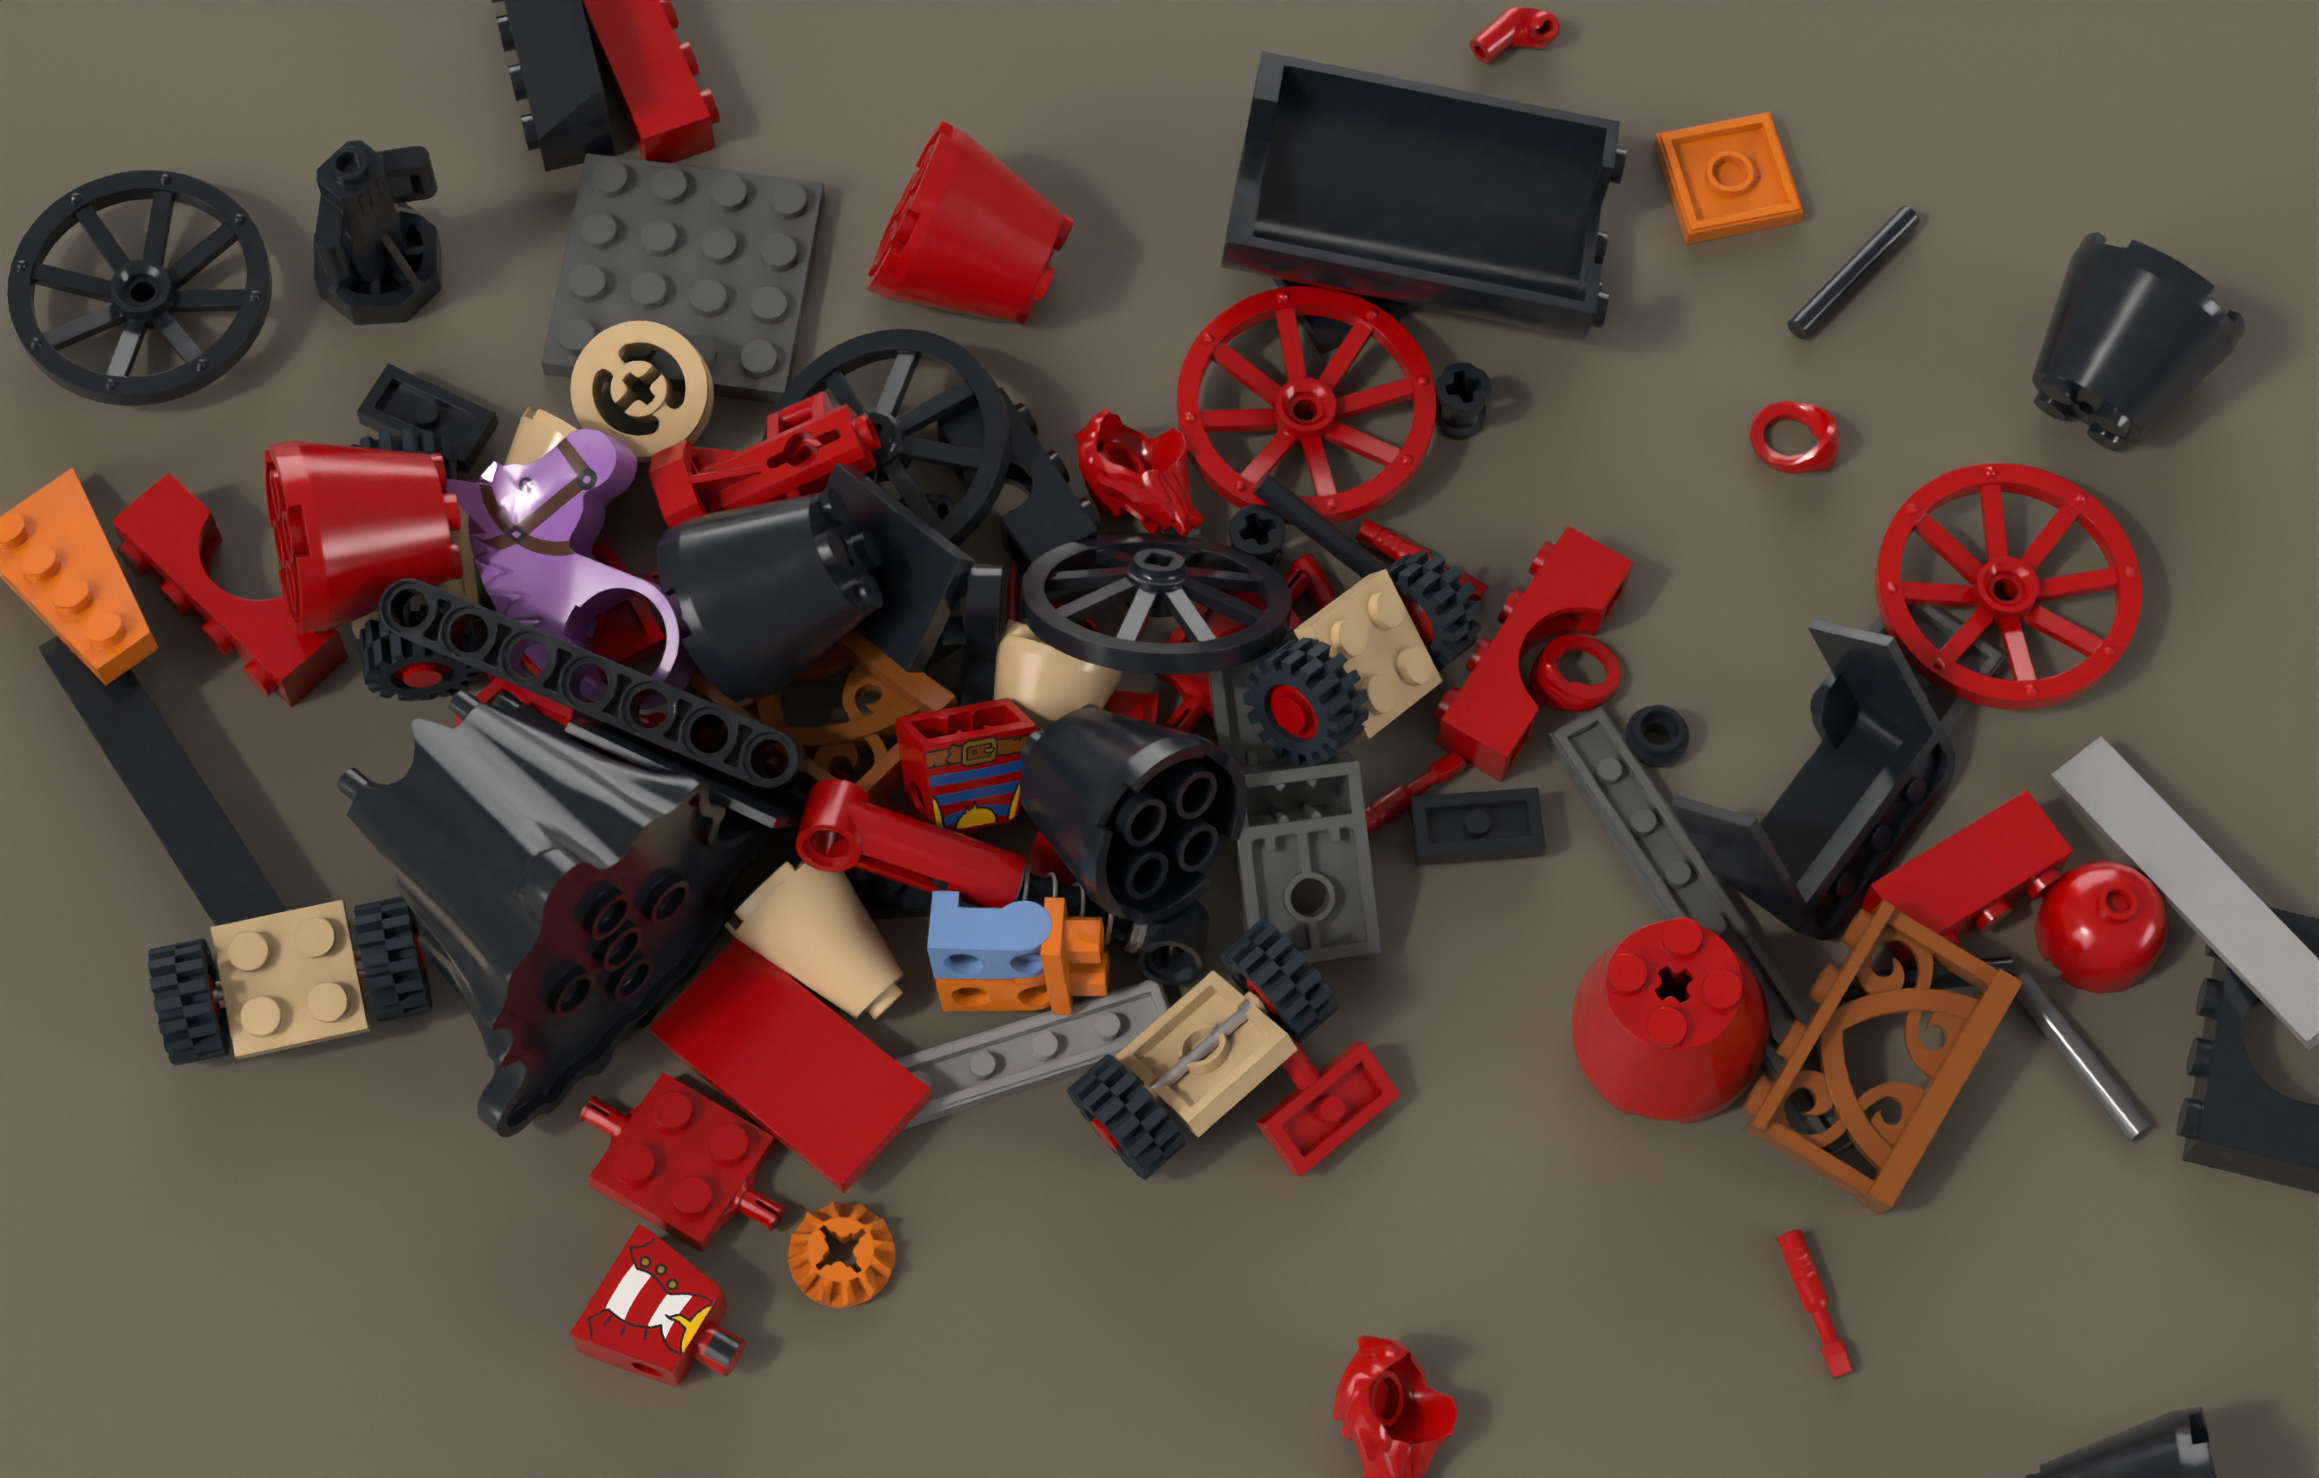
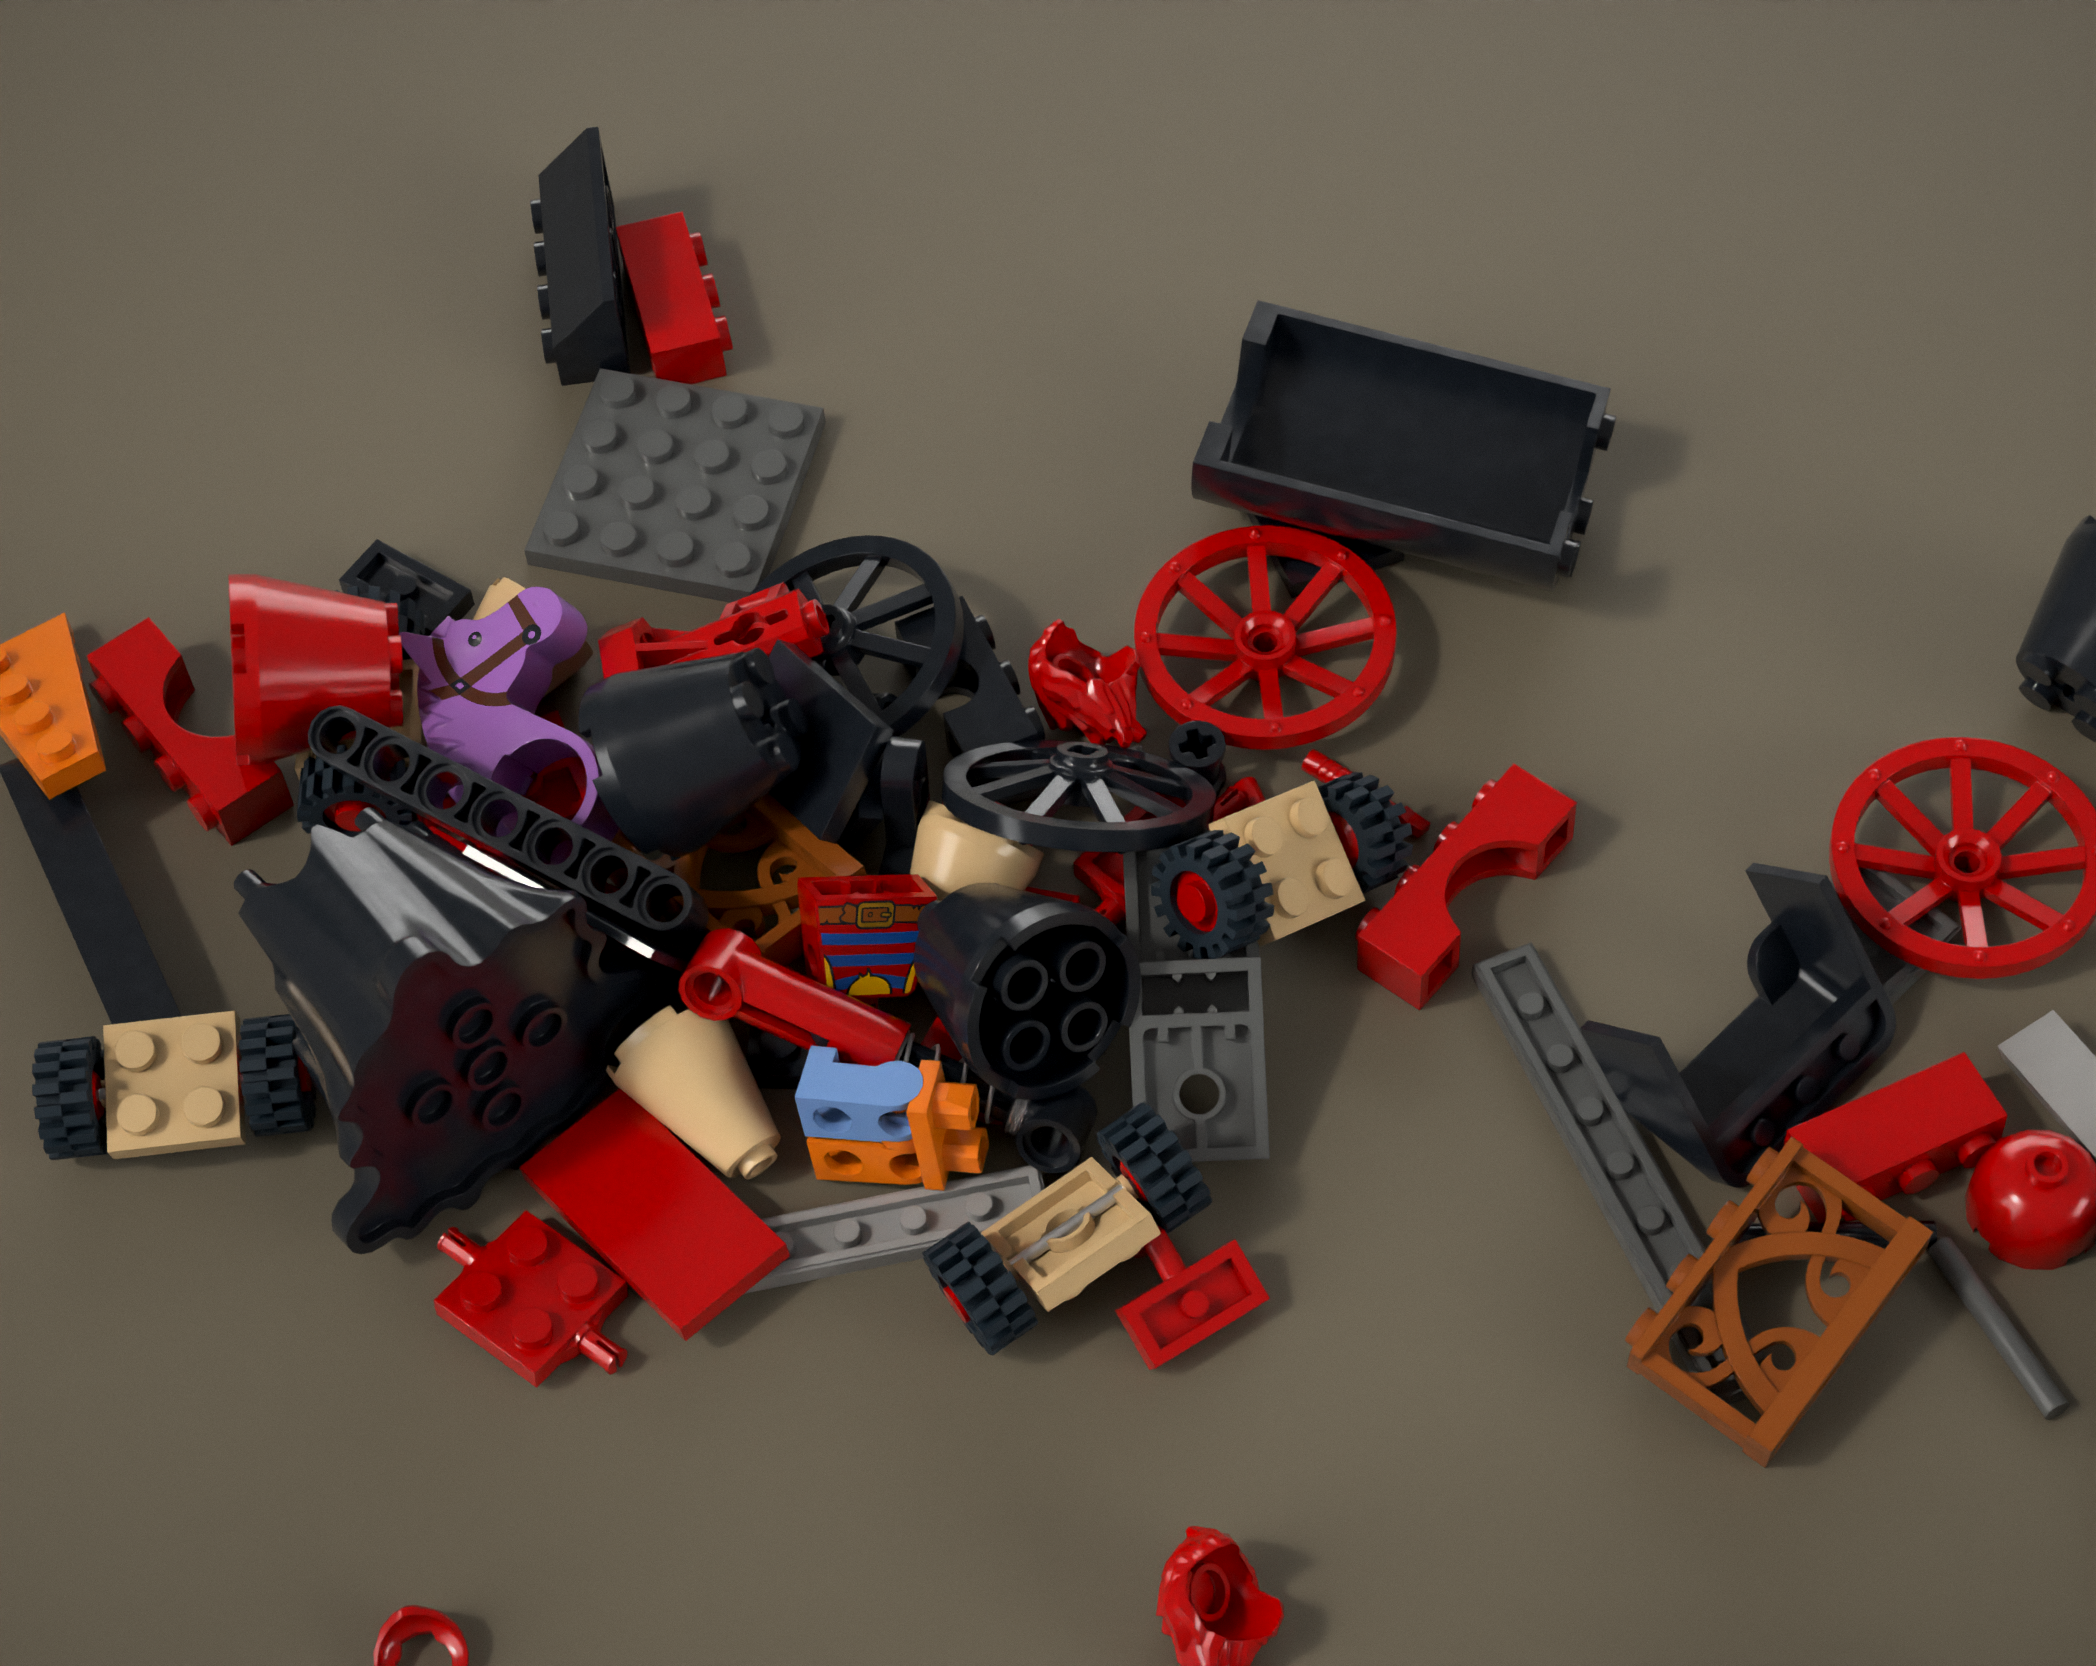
camera: 15 degrees right, 10 degrees down
black wheel [7,170,272,406] -> none
black piece [314,140,442,325] -> none
tan wheel [570,320,714,463] -> none
torso [570,1224,746,1387] -> none
orange gear [788,1200,895,1308] -> none
red cone [866,121,1074,326] -> none
black bar [1252,473,1388,578] -> none
red piece [1365,751,1466,834] -> none
black plate [1409,787,1546,866] -> none
black bush [1434,362,1491,440] -> none
red arm [1470,7,1560,64] -> none
red piece [1529,635,1621,711] -> none
red cone [1572,917,1770,1124] -> none
black plate [1625,705,1689,767] -> none
orange tile [1653,112,1804,245] -> none
red piece [1749,401,1840,474] -> none
red piece [1777,1229,1854,1379] -> none
black bar [1788,206,1920,339] -> none

